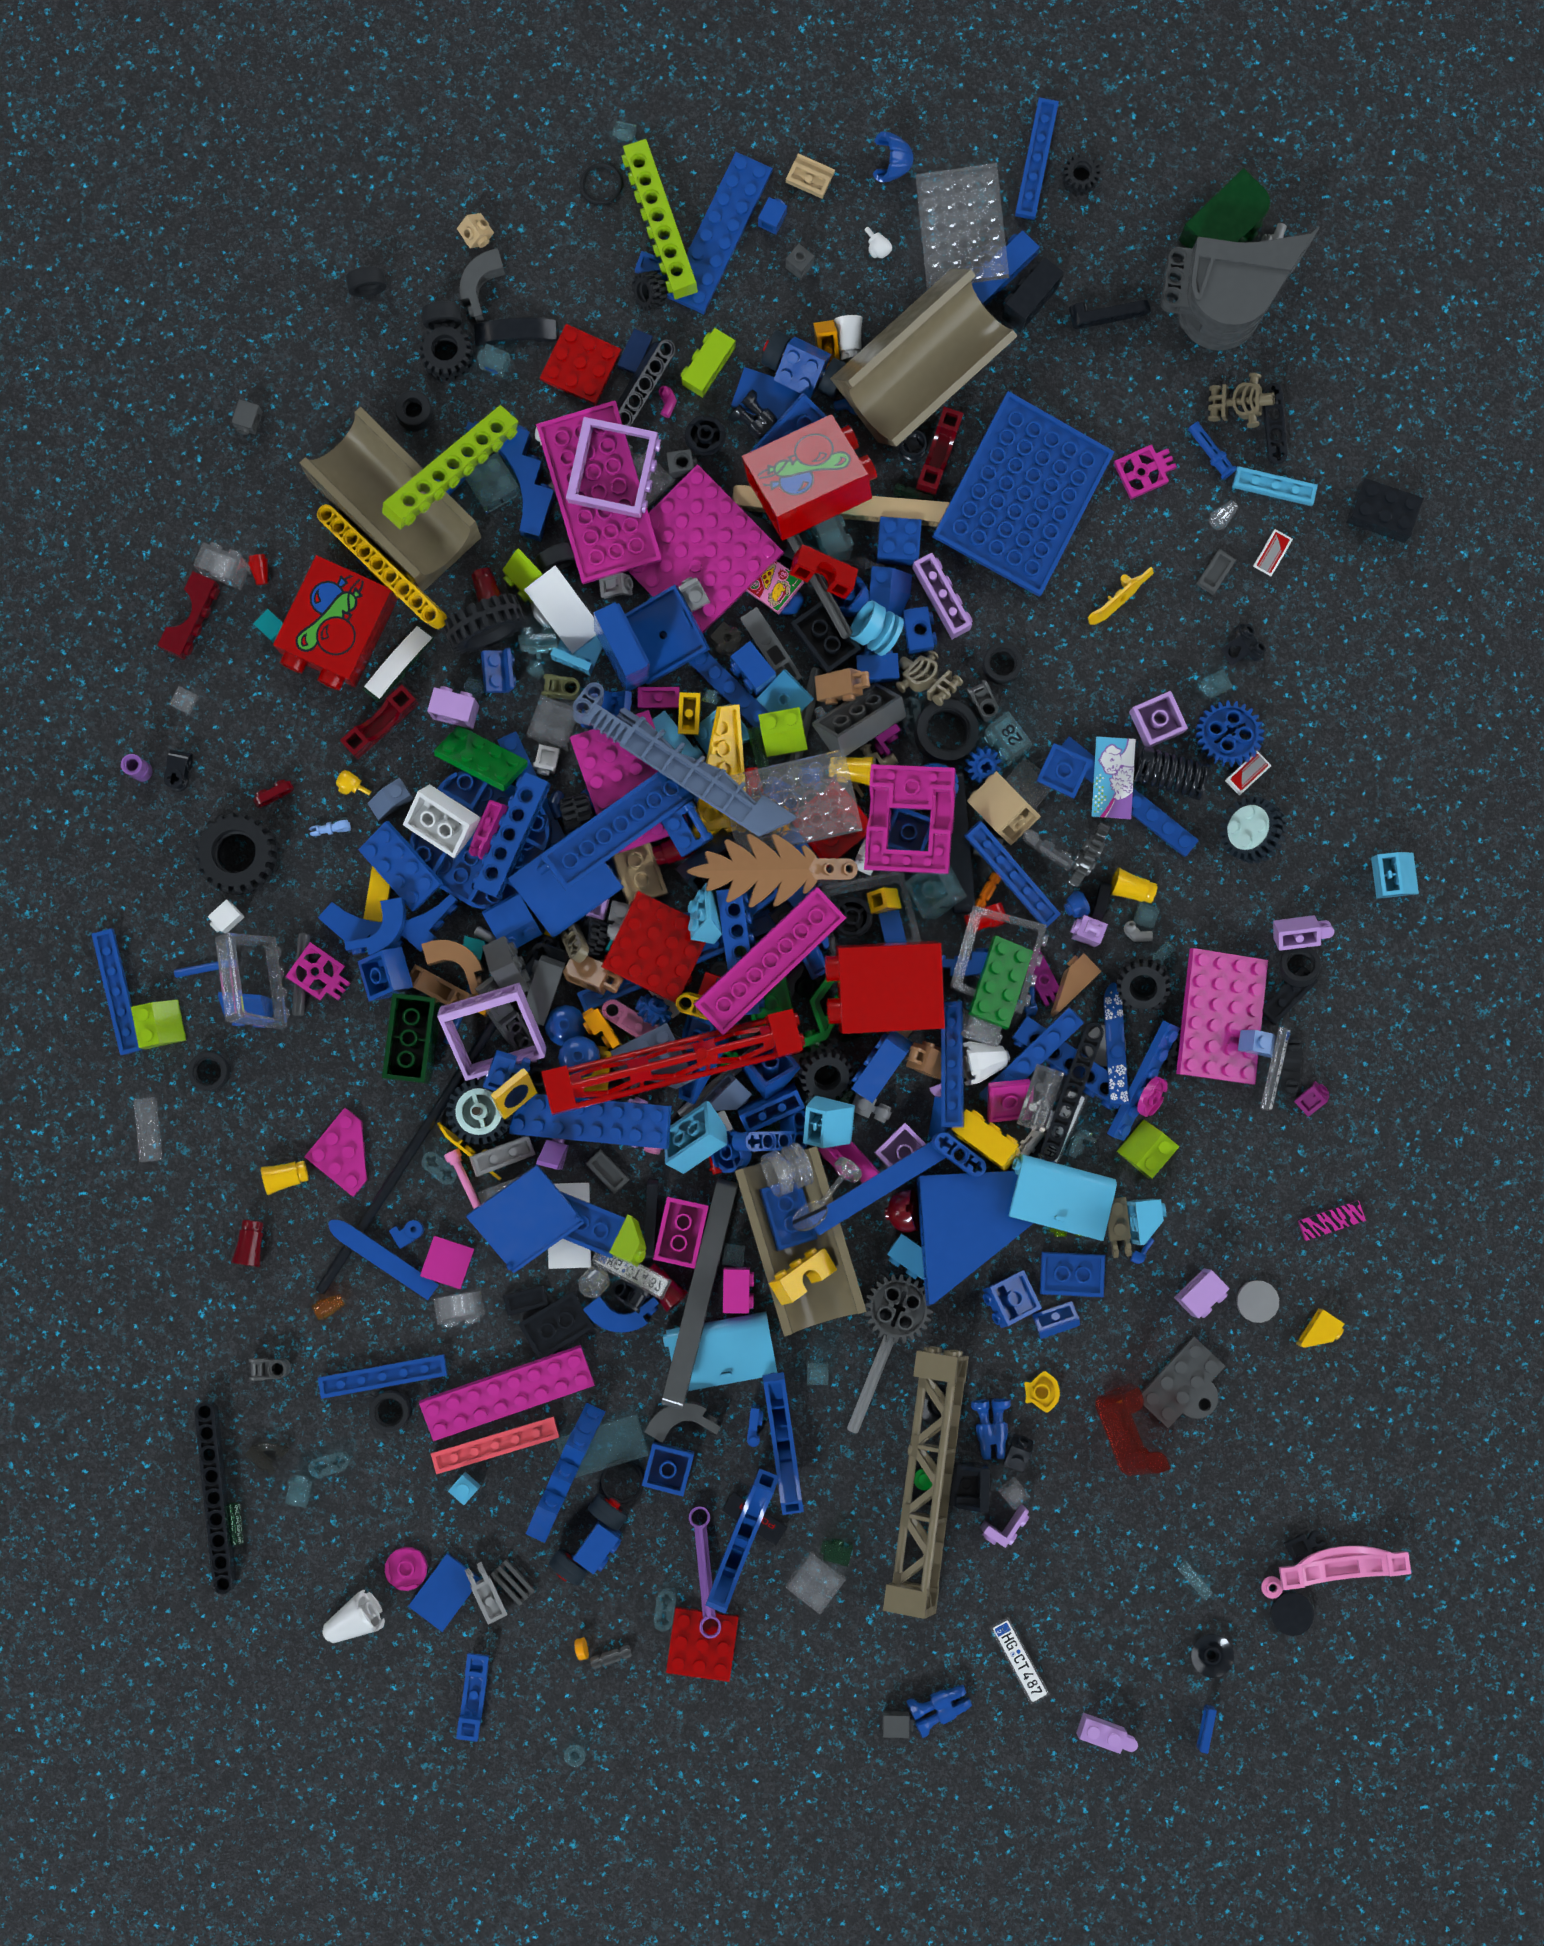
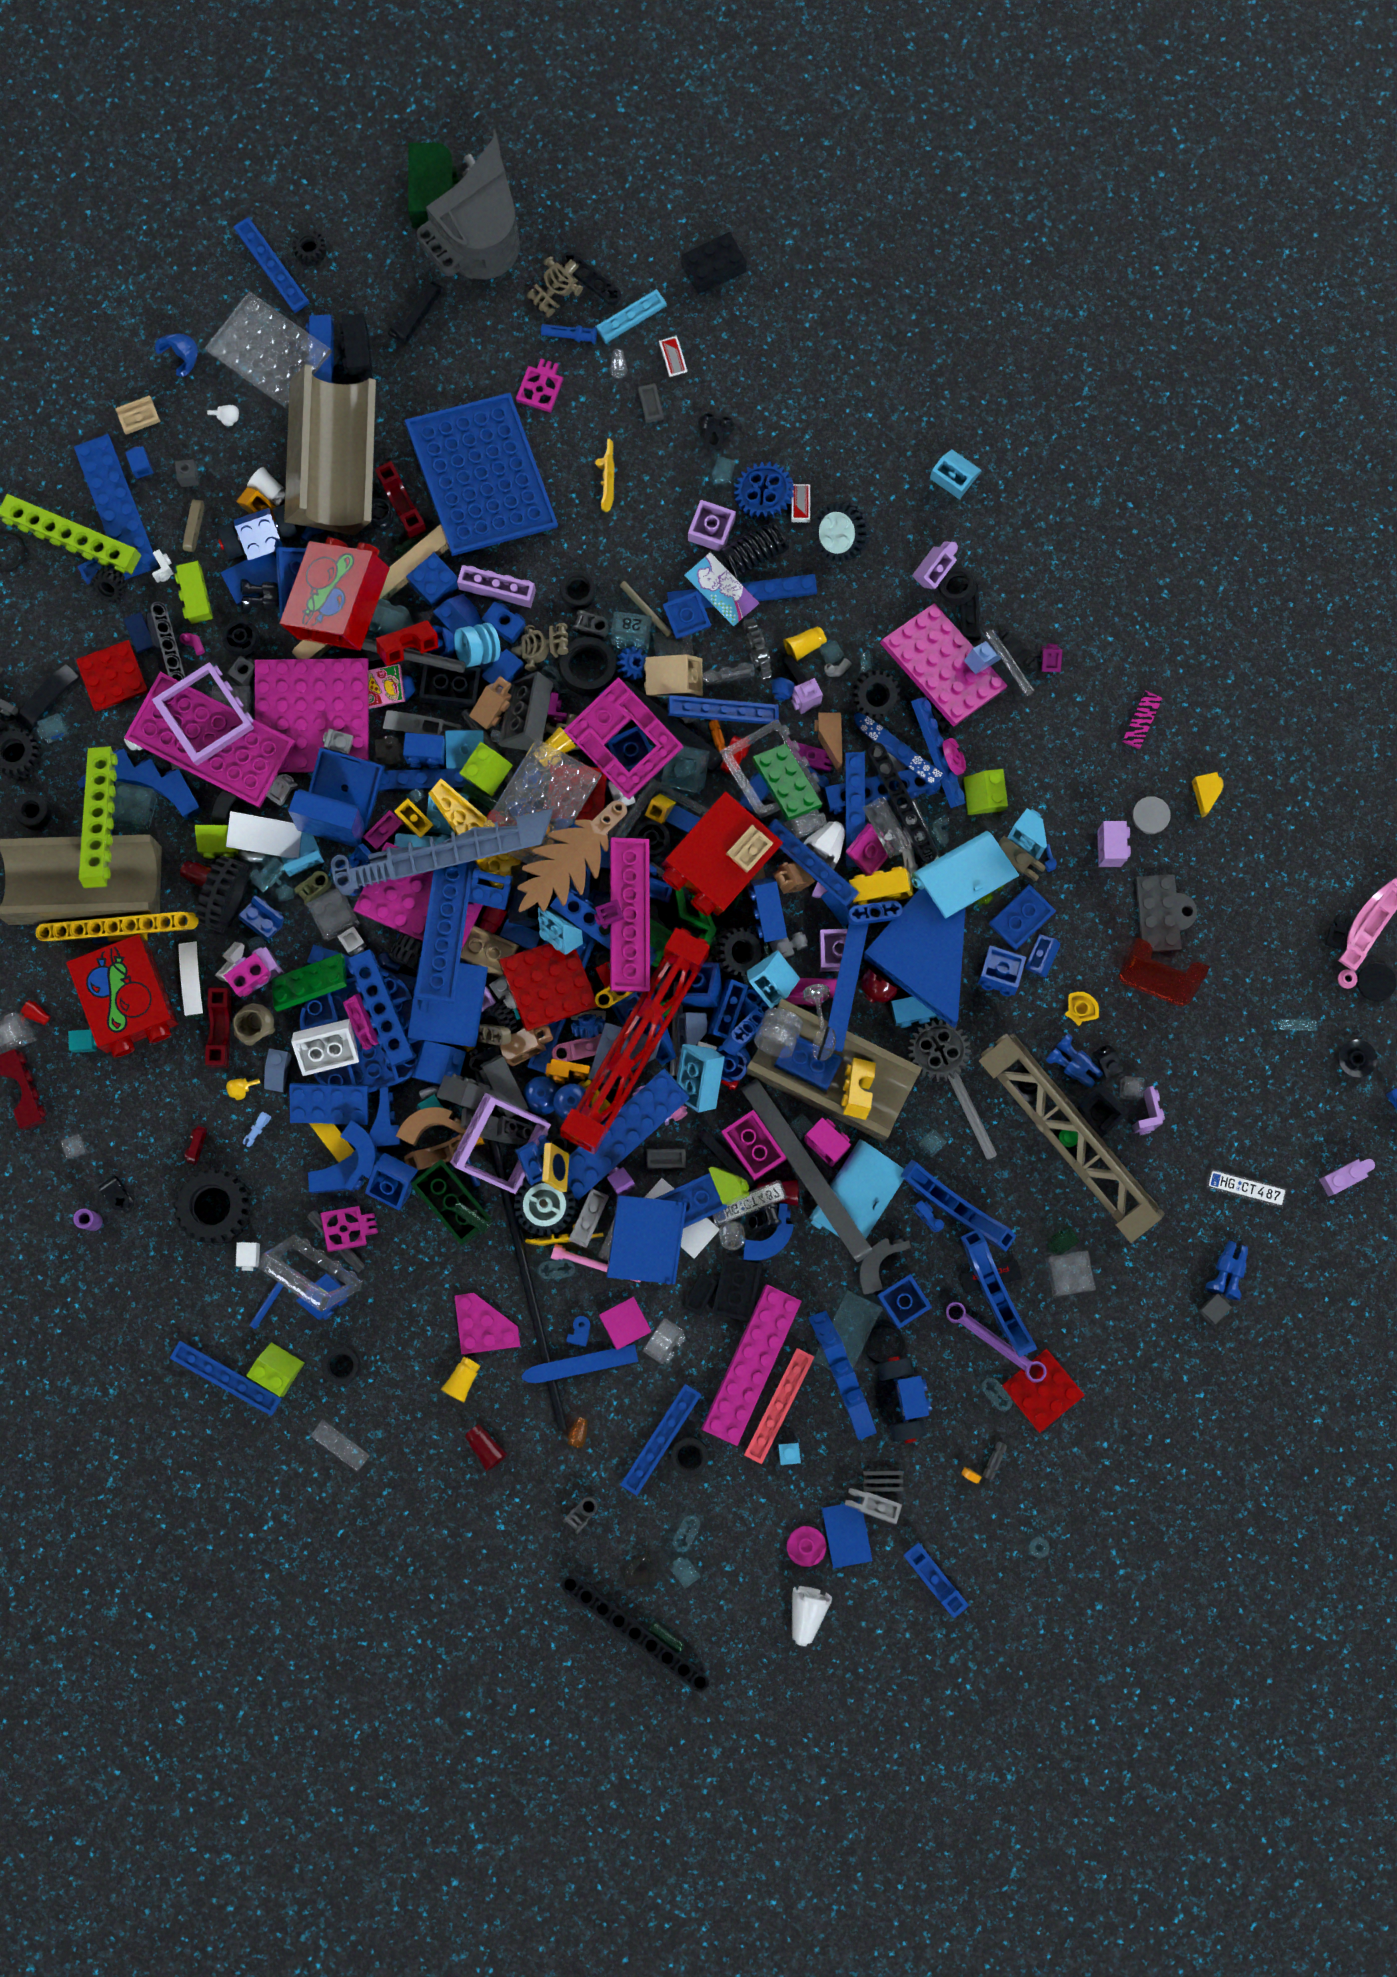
camera: 45 degrees left, 5 degrees down
none -> white bracket [152,549,174,582]
none -> dark tan beam [183,499,204,552]
none -> white slope [215,942,245,982]
none -> dark pink brick [223,953,272,997]
none -> dark tan helmet [233,1003,275,1046]
none -> clear green pin [452,1201,491,1234]
none -> blue tile [499,919,541,949]
none -> magenta bracket [594,899,625,929]
none -> dark tan bar [620,581,673,638]
none -> tan plate [726,824,773,873]

